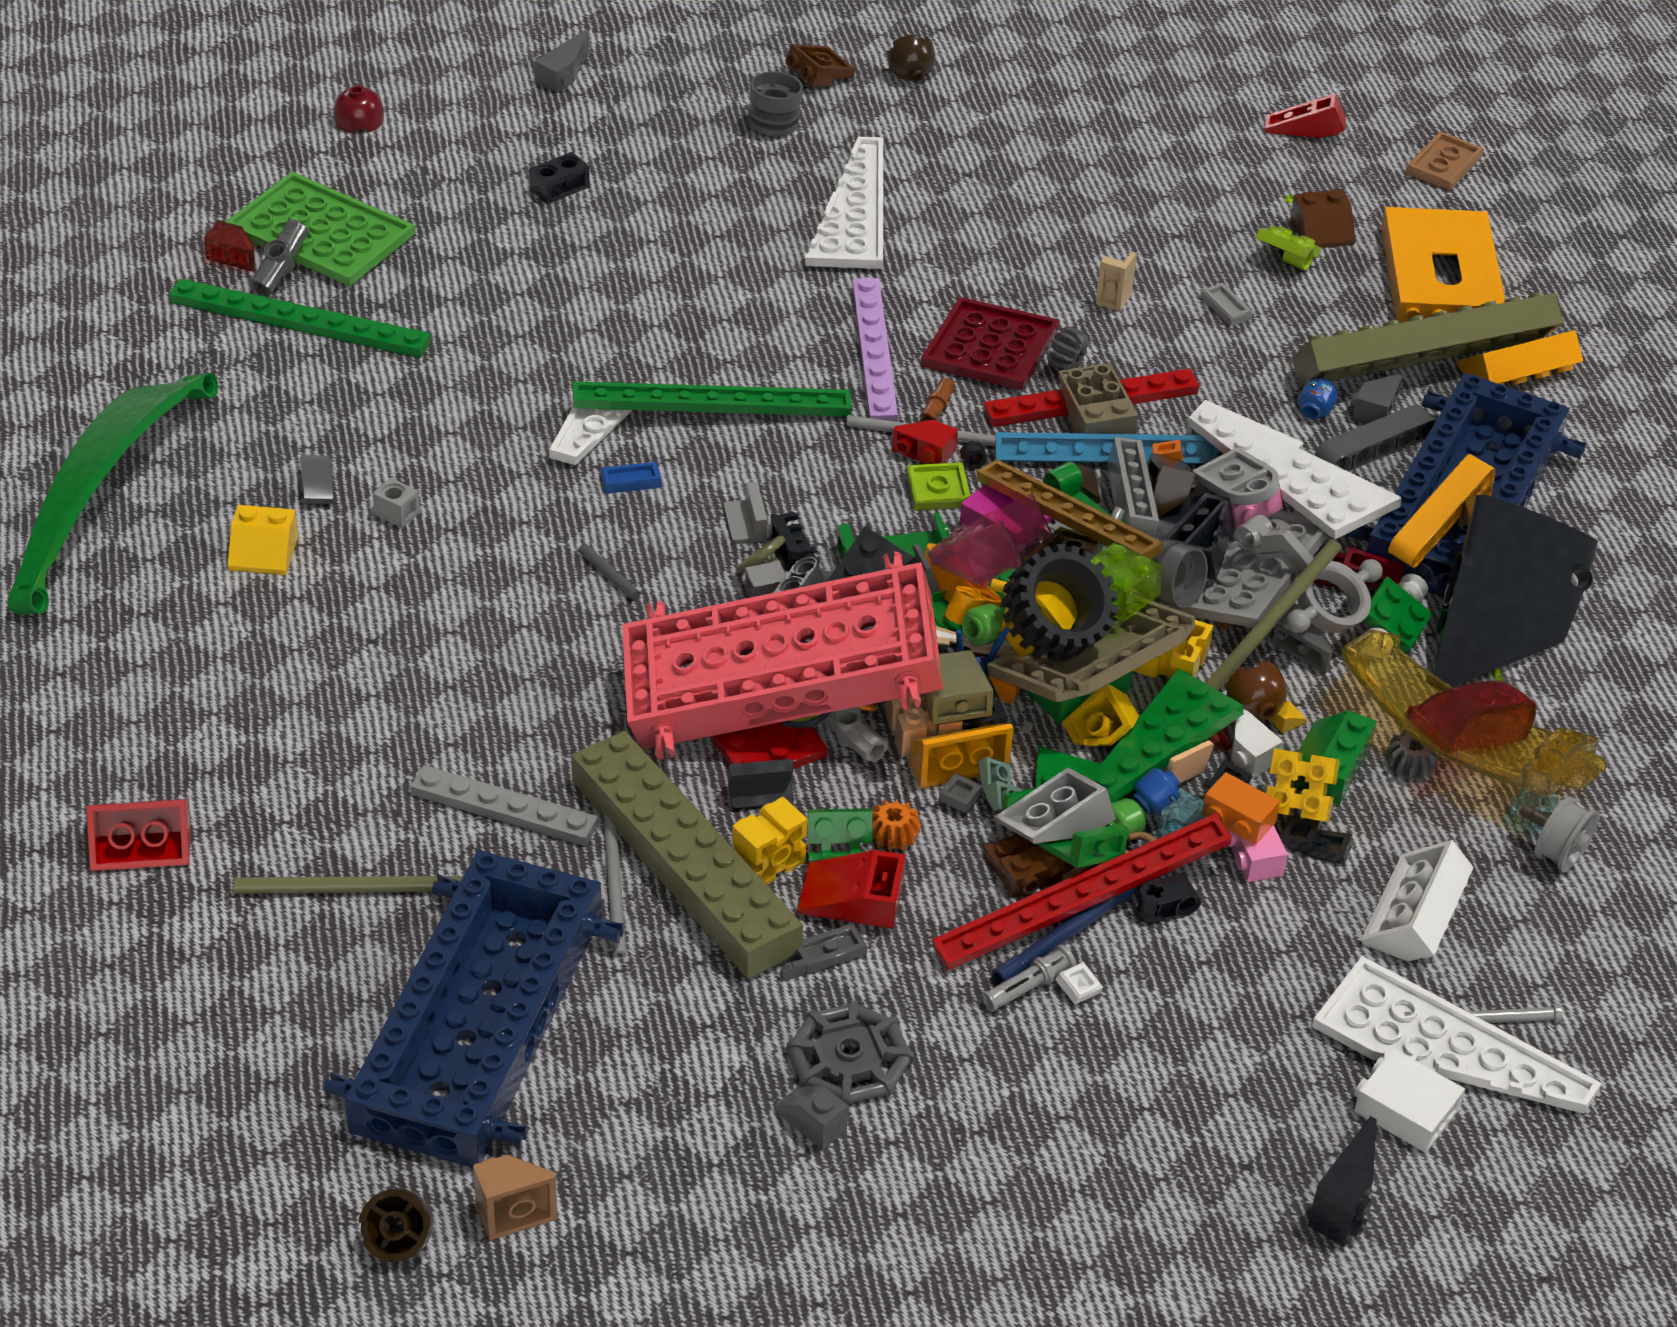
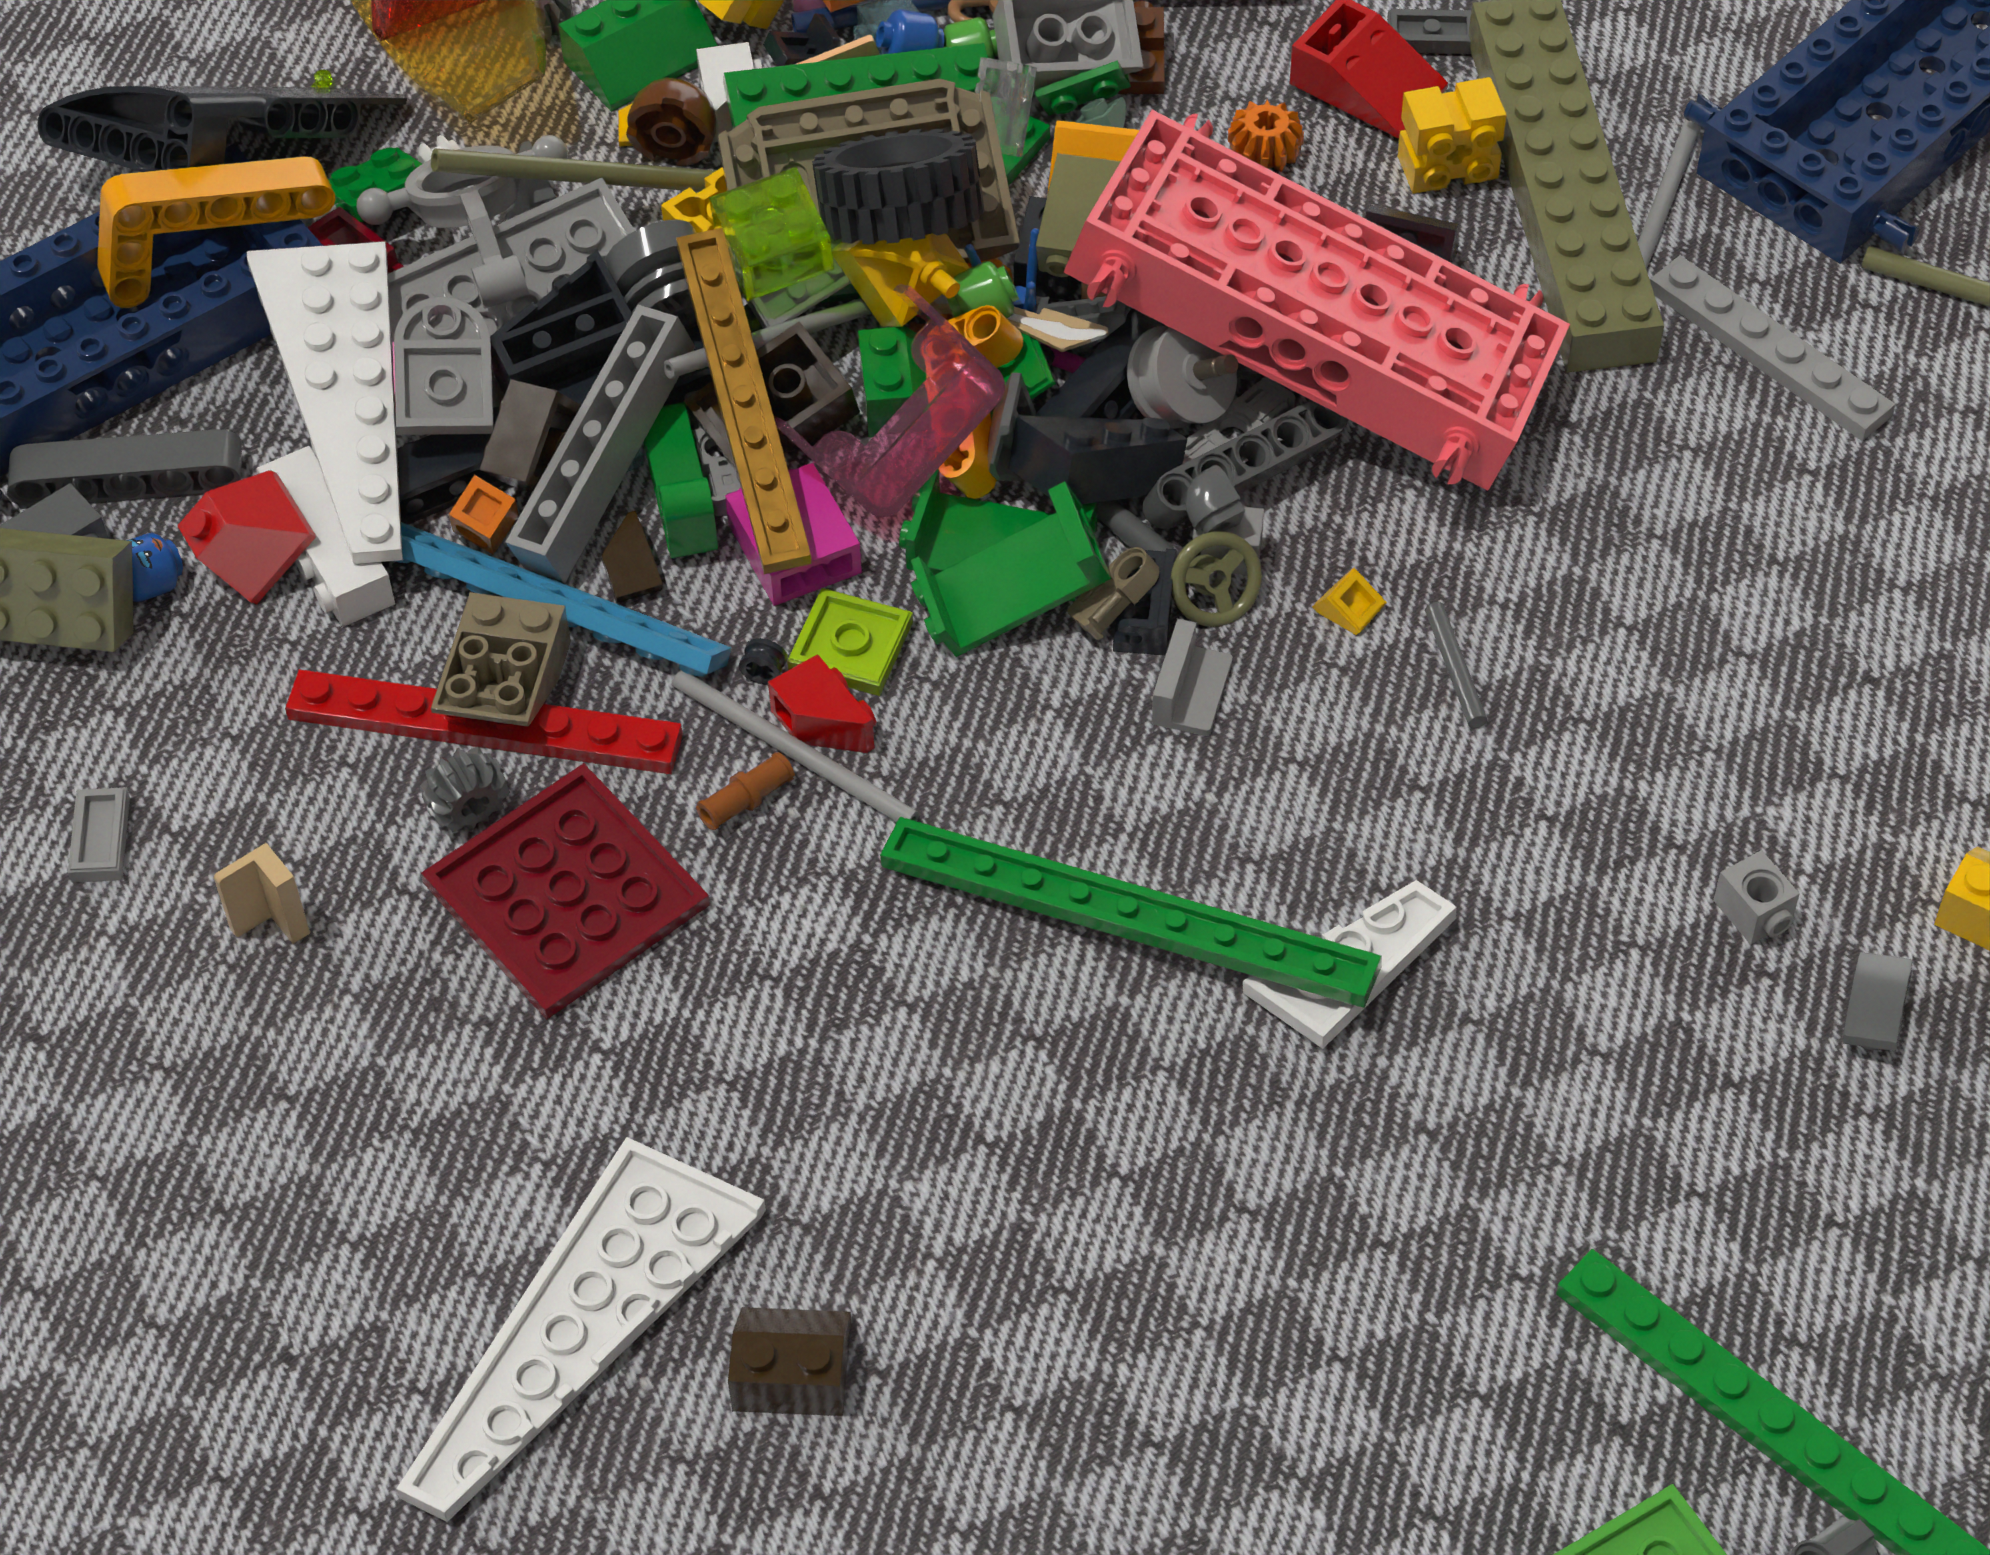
camera: 150 degrees left, 10 degrees up
blue tile [601,462,662,494] -> none
green plate [807,808,872,865] -> none
lavender plate [852,277,898,422] -> none
none -> red slope [177,470,317,604]
none -> dark brown slope [728,1307,851,1416]
none -> green panel [910,481,1112,657]
none -> clear brick [975,57,1037,157]
none -> dark tan piece [1068,547,1159,640]
none -> dark grey piece [1185,465,1245,534]
none -> yellow slope [1312,567,1387,635]

